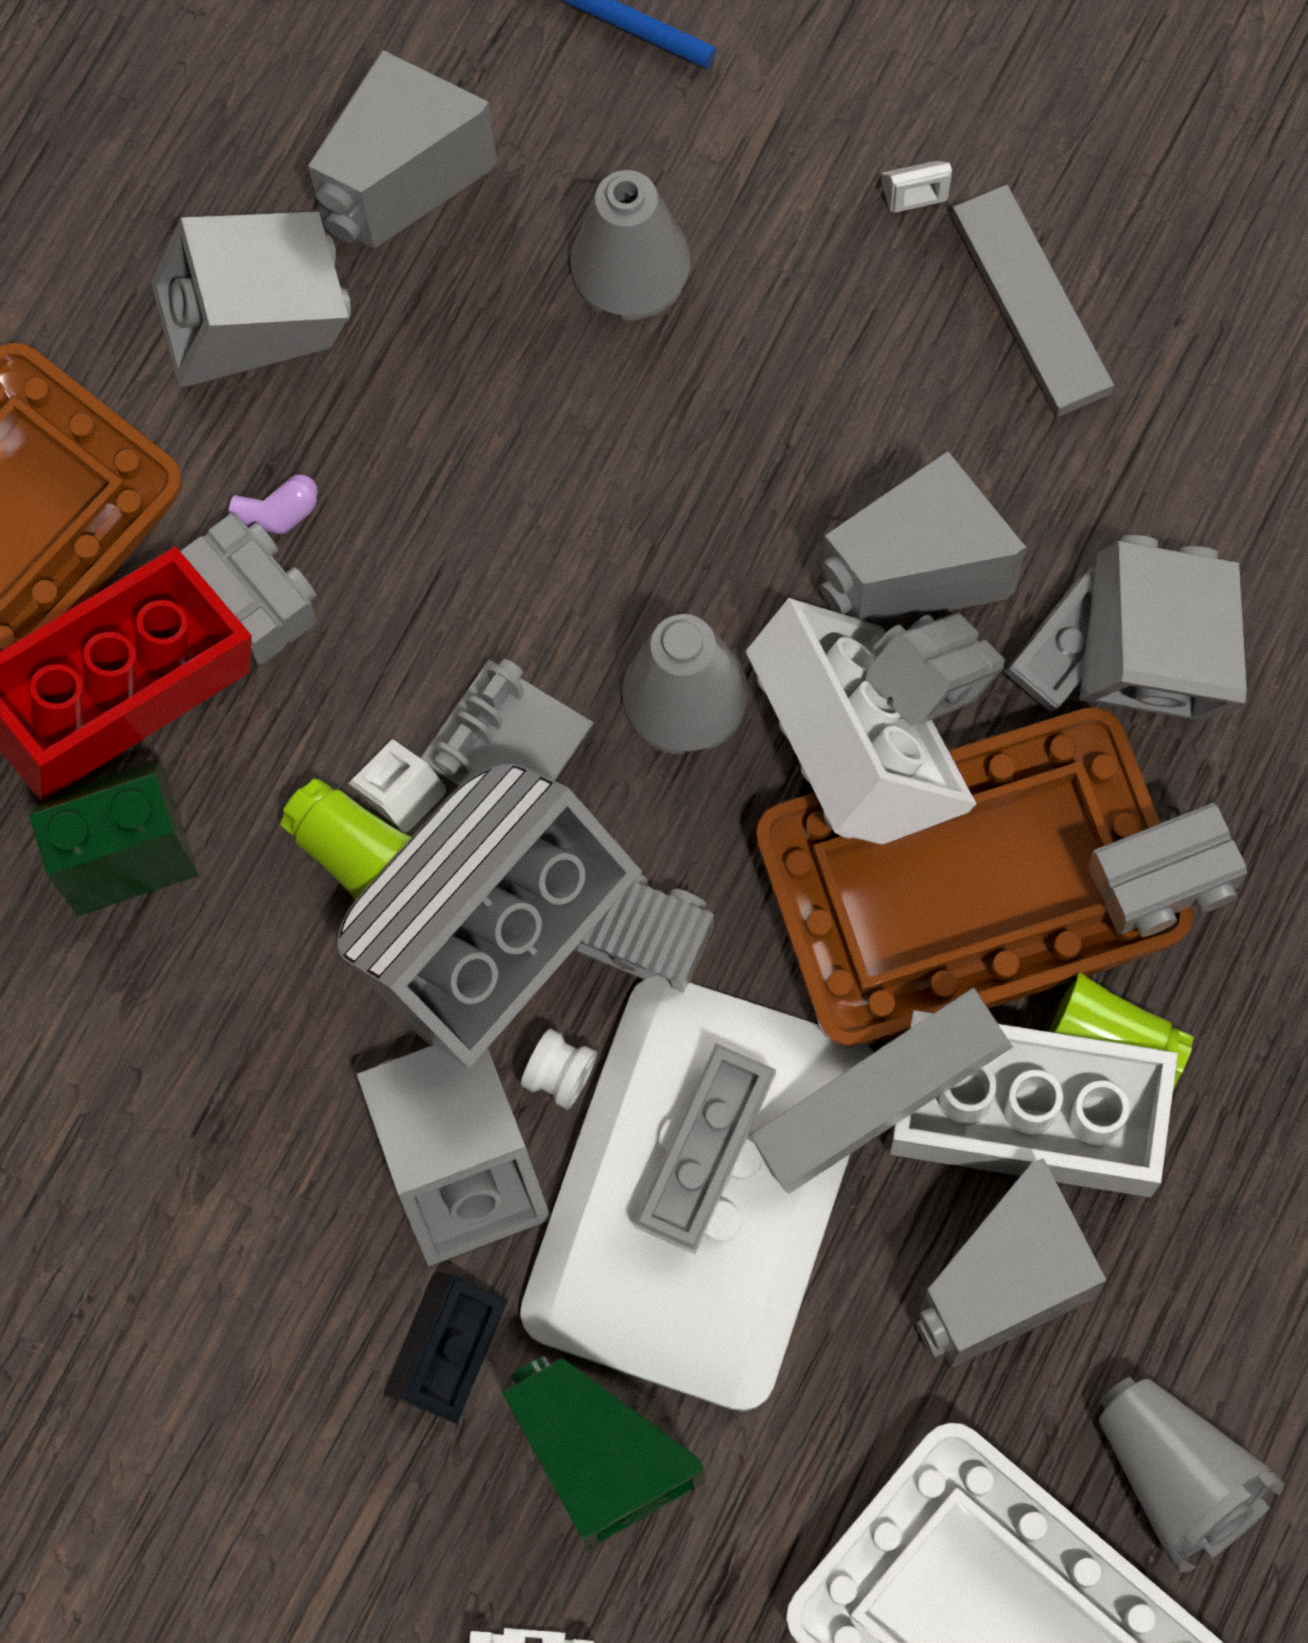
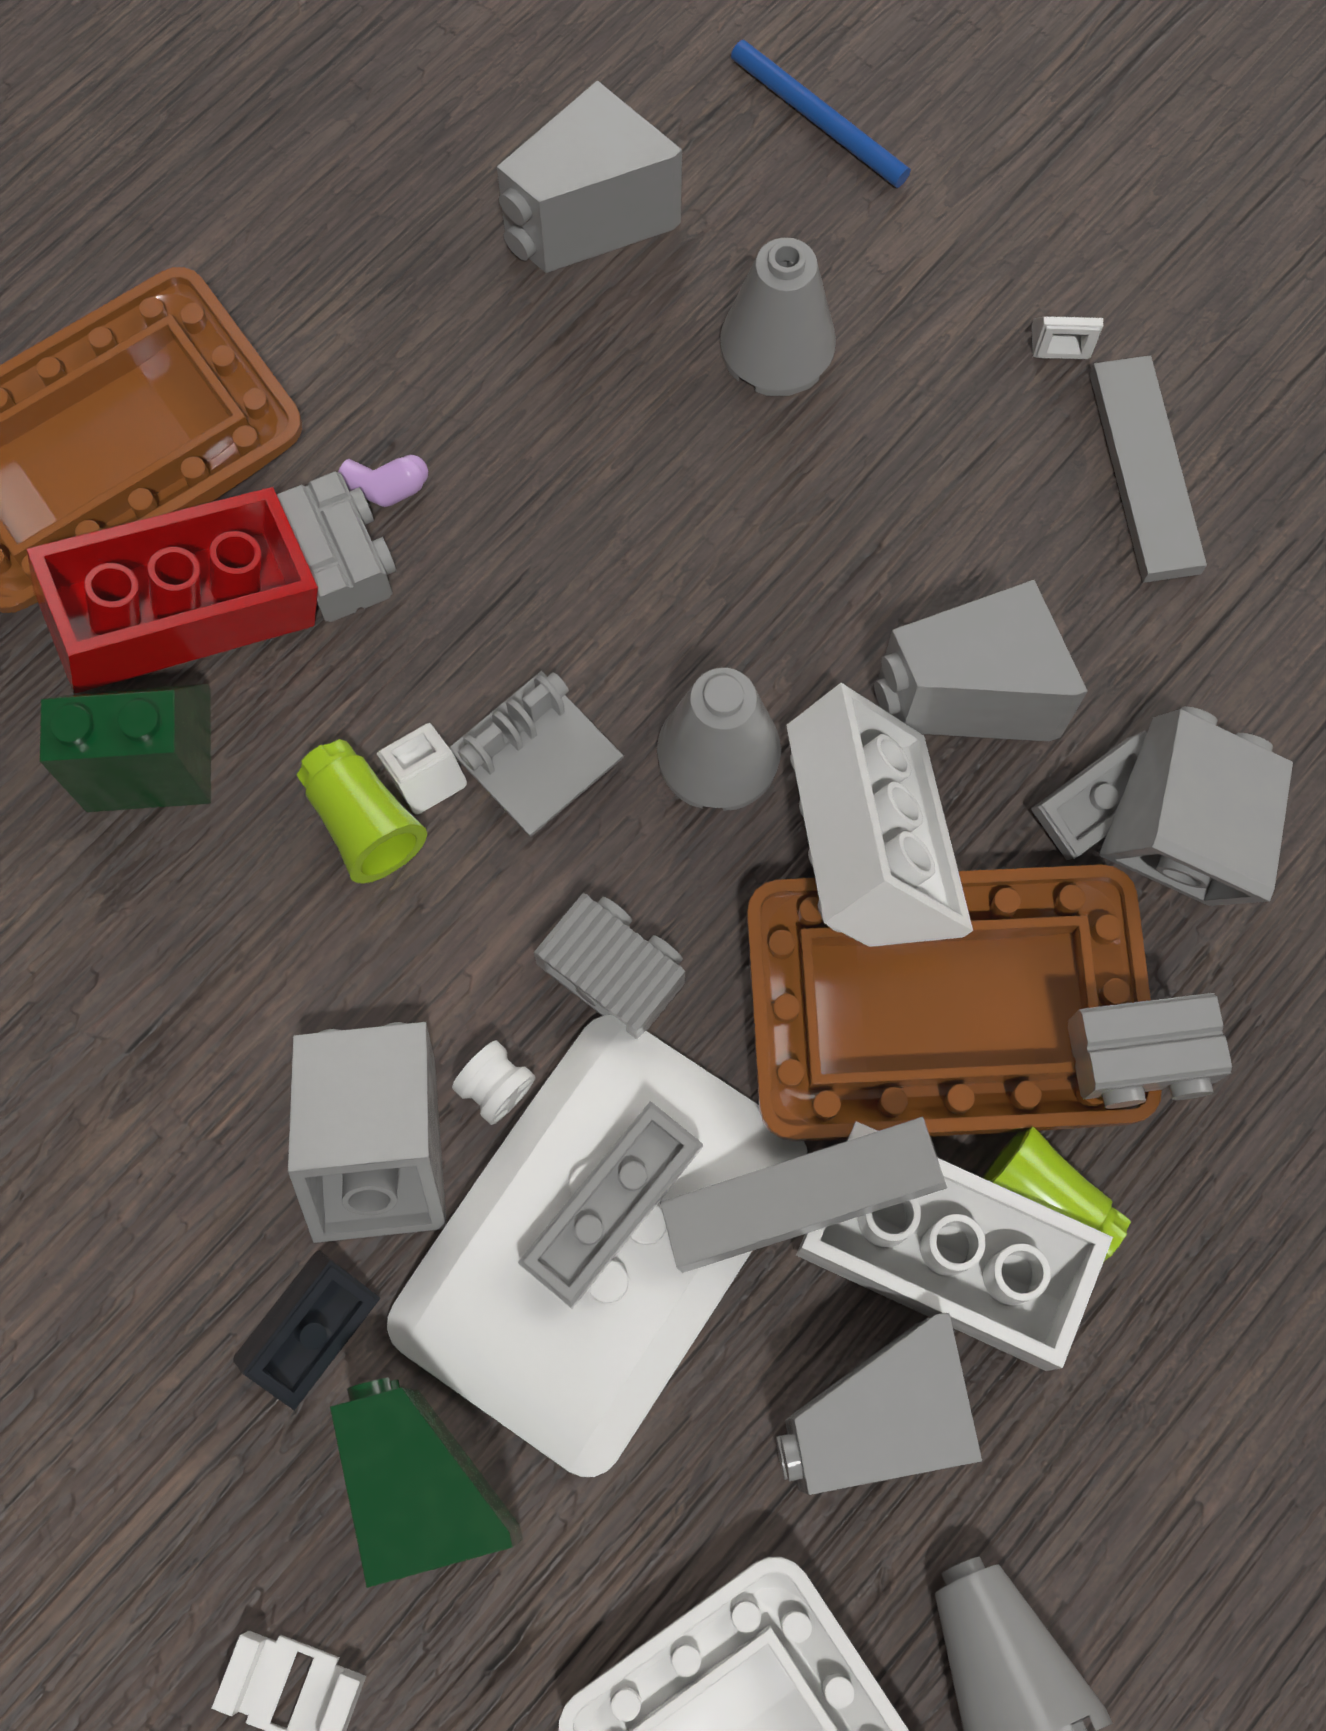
camera: 10 degrees right, 0 degrees up
light grey slope [151,212,351,387] -> none
light grey brick [338,764,642,1068] -> none
light grey brick [865,613,1005,726] -> none

